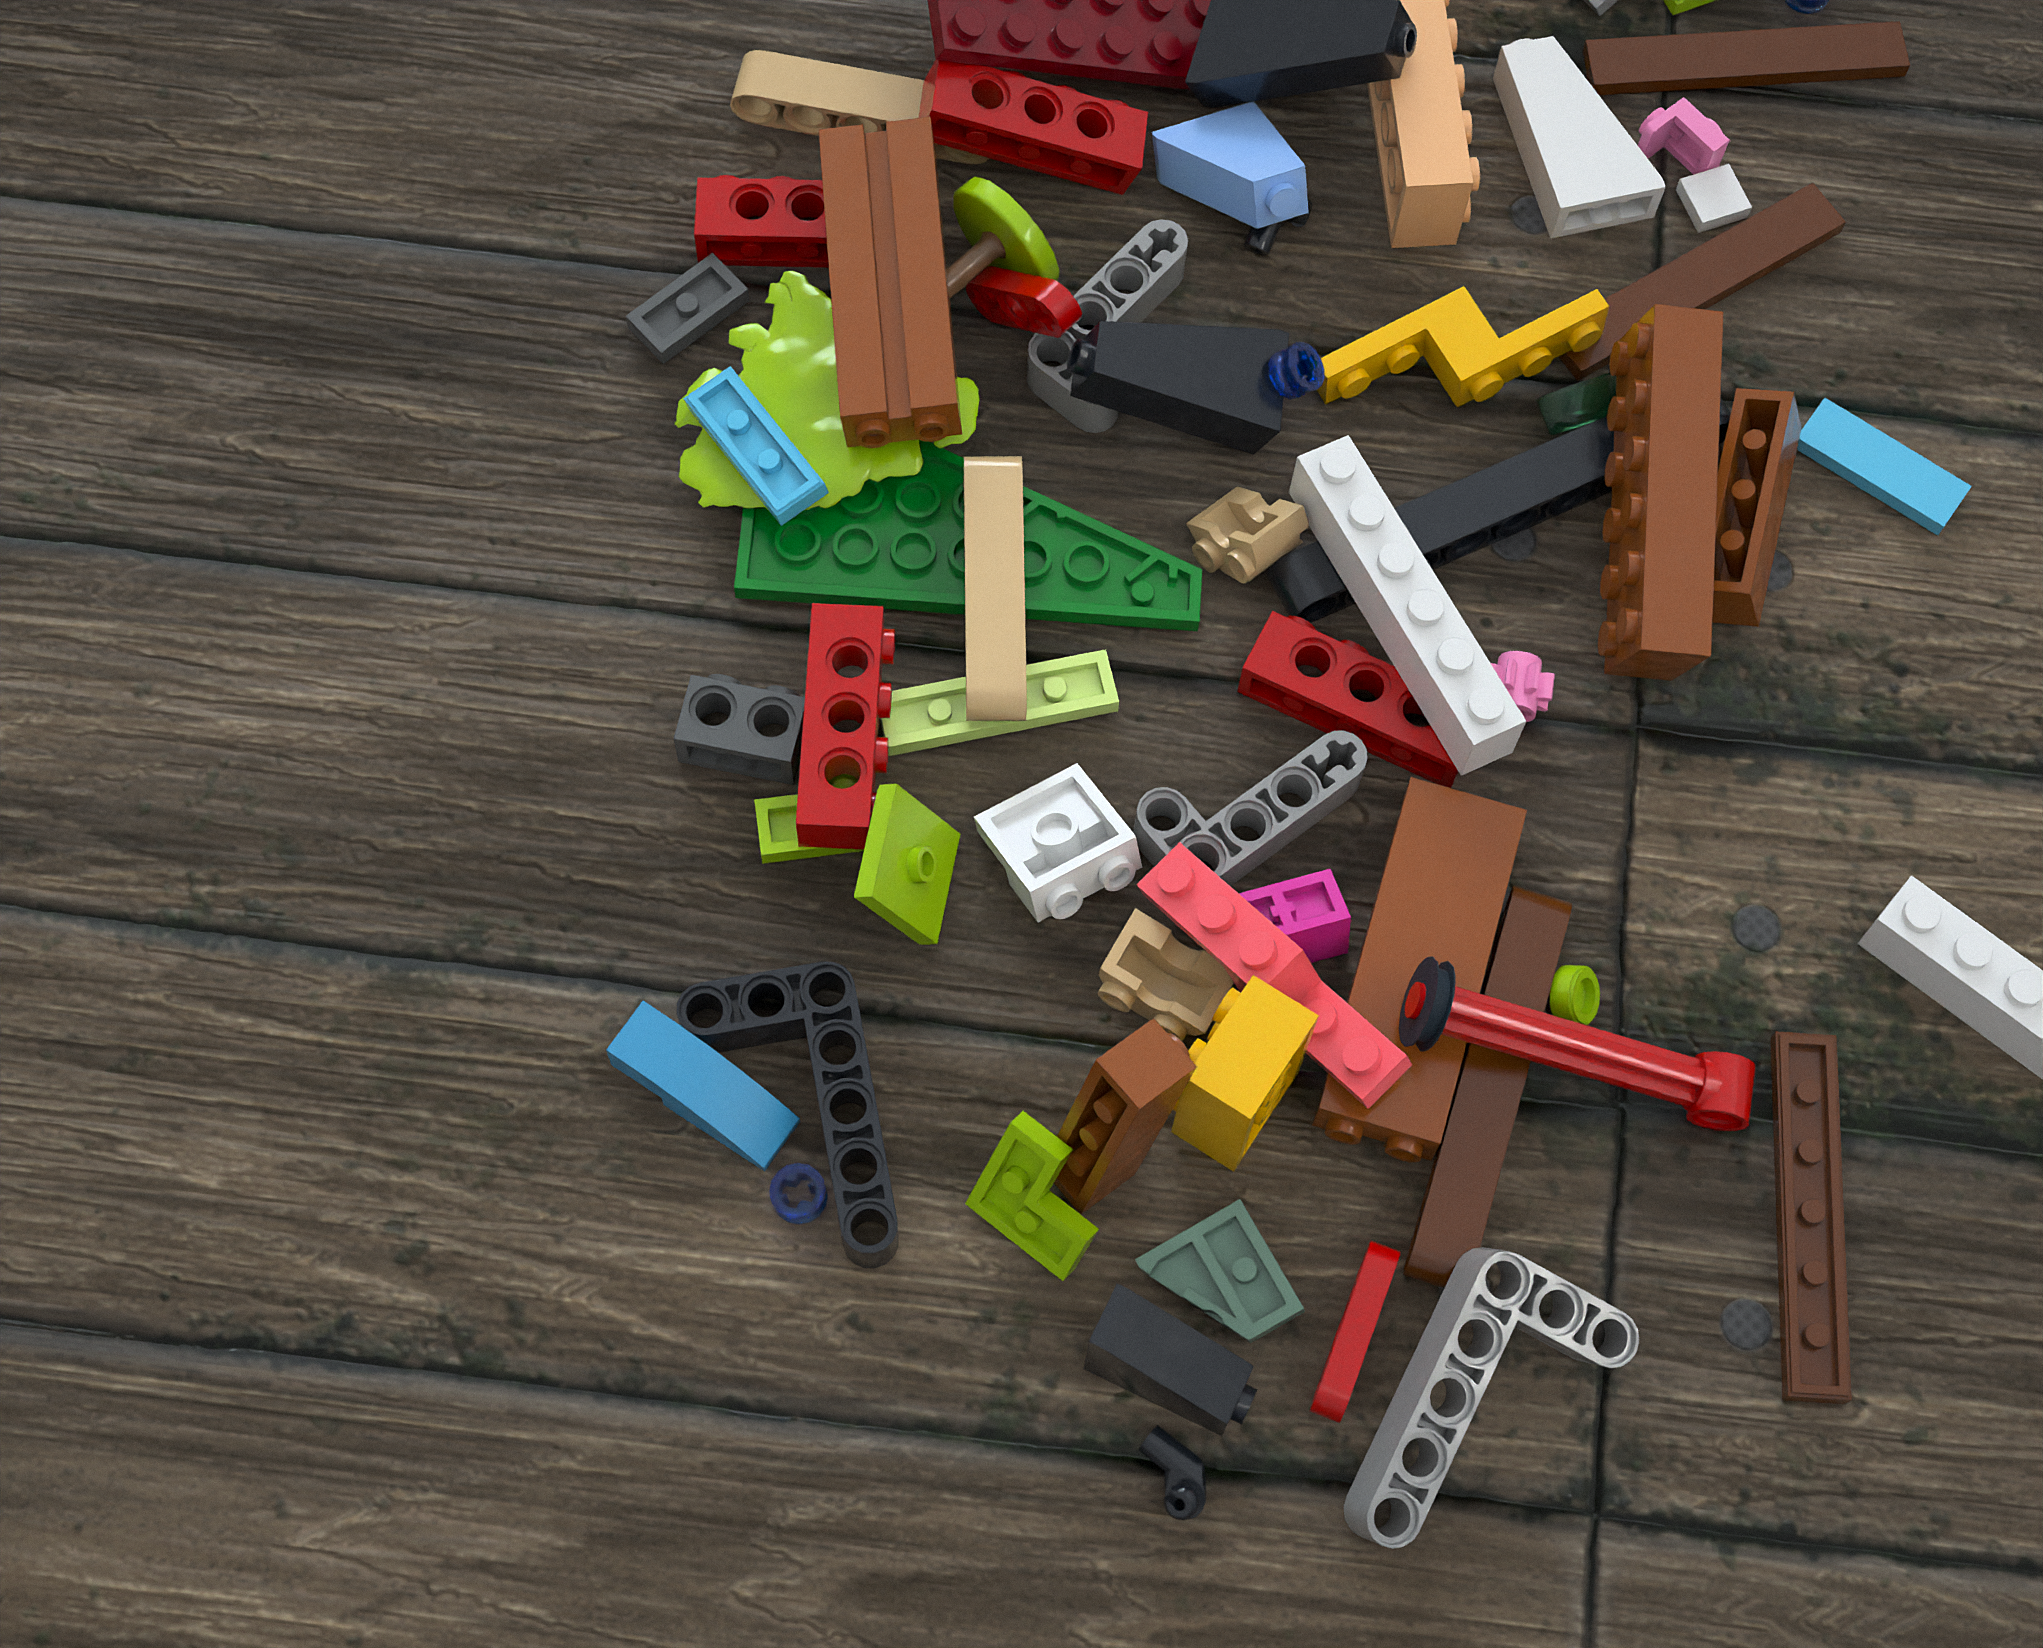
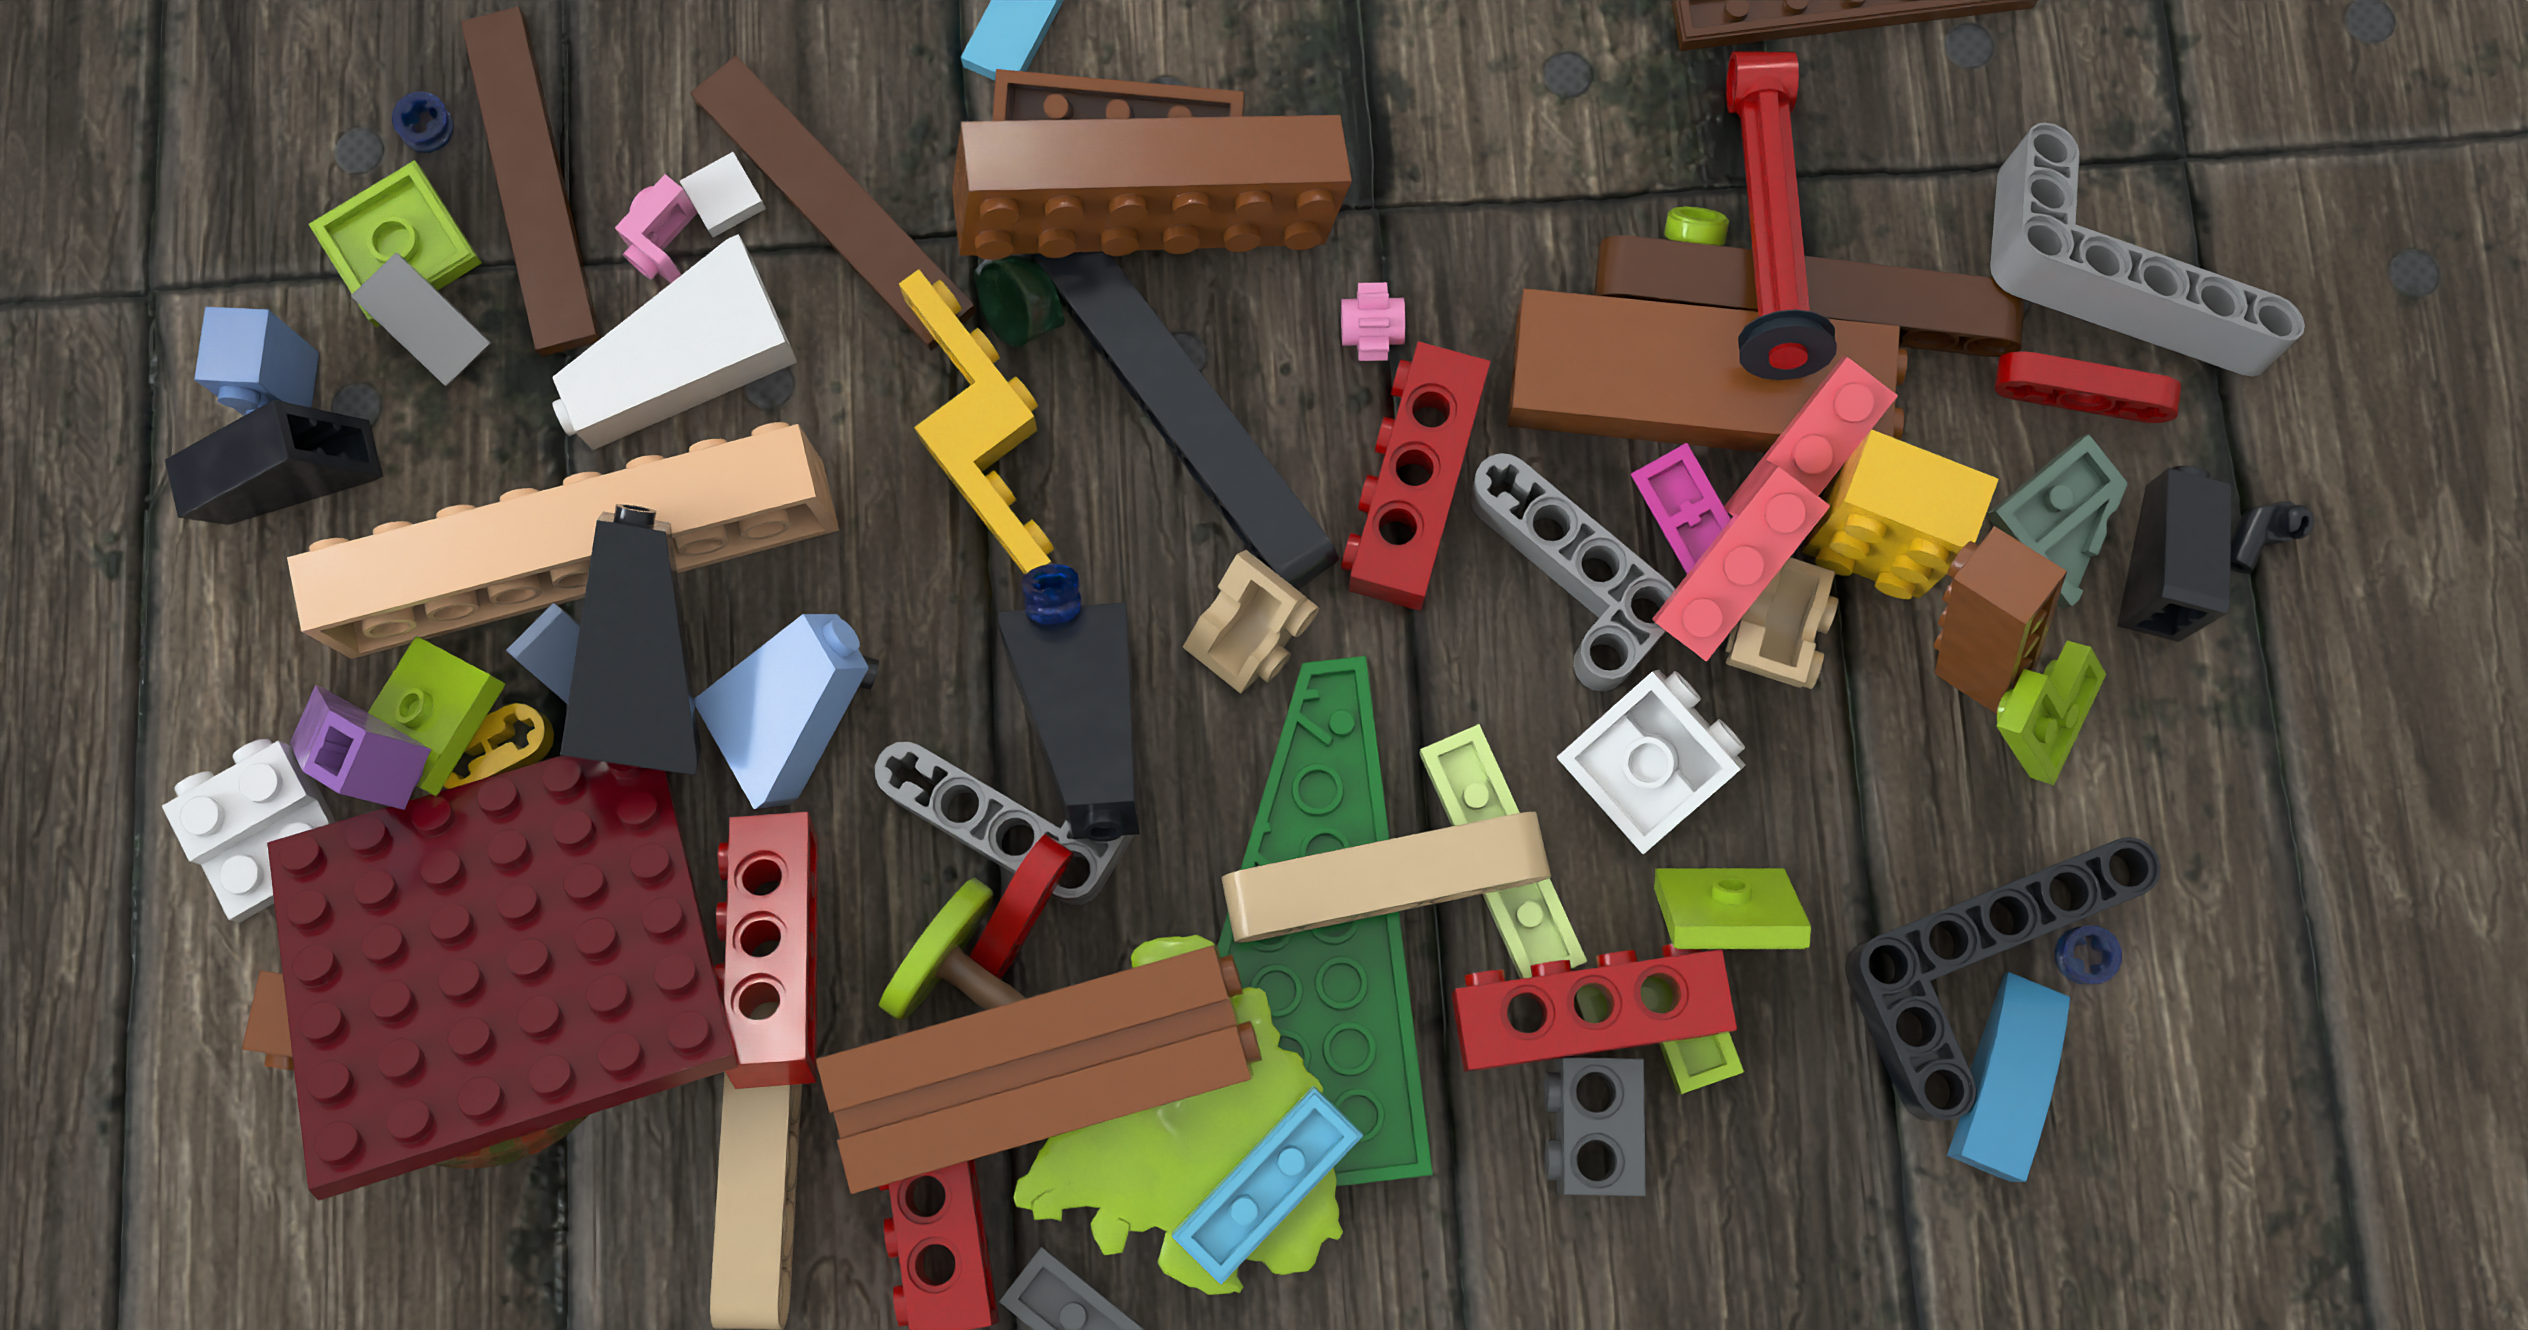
camera: 95 degrees left, 10 degrees up
white brick [1289,435,1526,776] -> none

